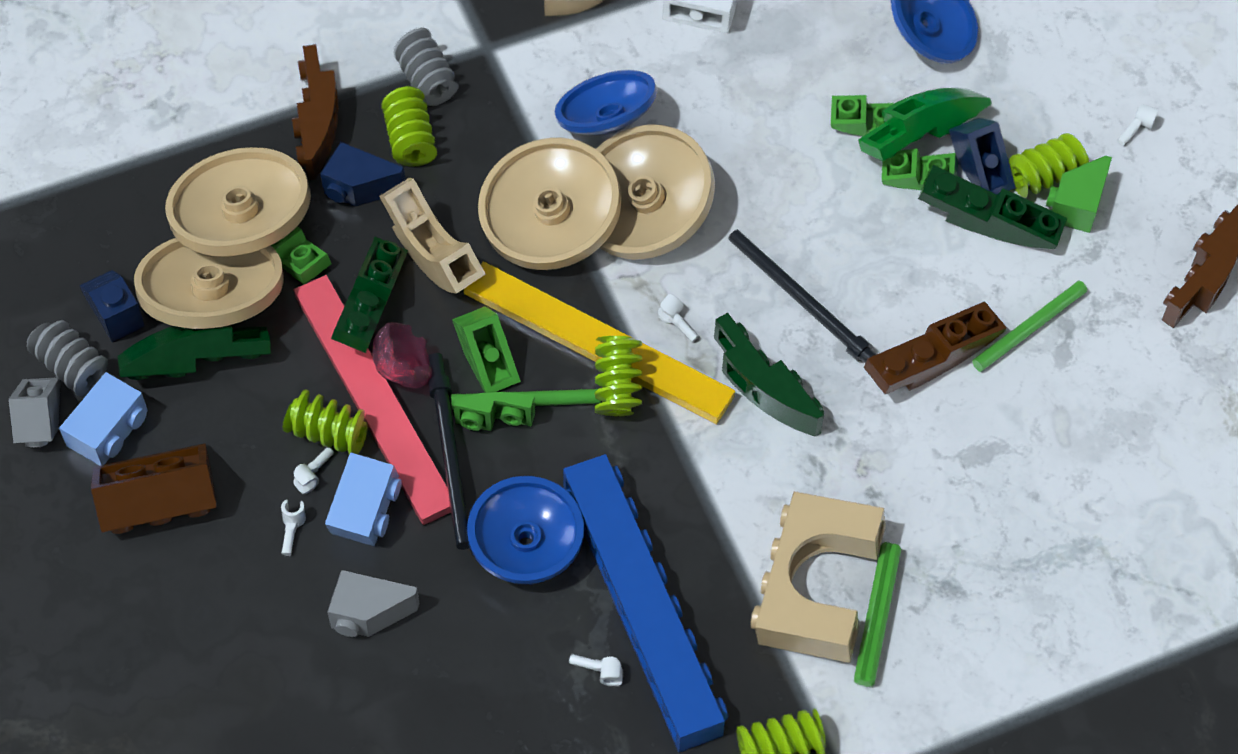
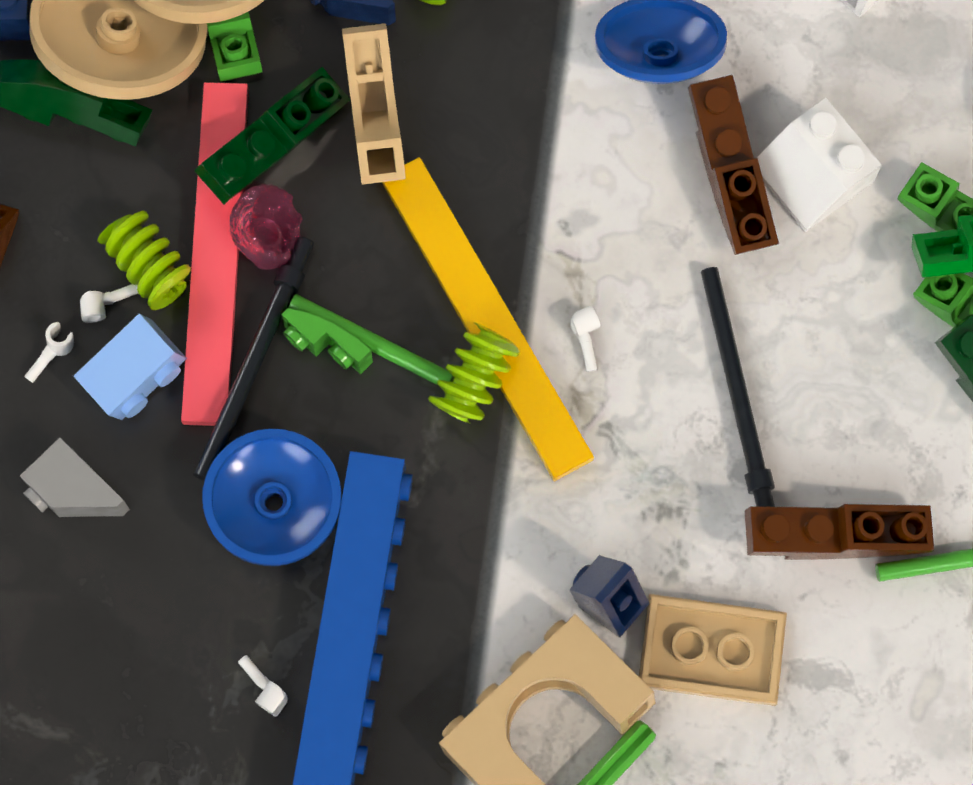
camera: 30 degrees right, 15 degrees up
bright green slope [452,306,521,393] -> none
tan dish [478,138,622,270] -> none
tan dish [596,125,715,260] -> none
dark green slope [714,312,824,437] -> none
none -> dark blue slope [570,555,649,638]
none -> tan tile [639,594,787,706]
none -> reddish brown slope [688,75,779,255]
none -> white slope [757,98,882,232]

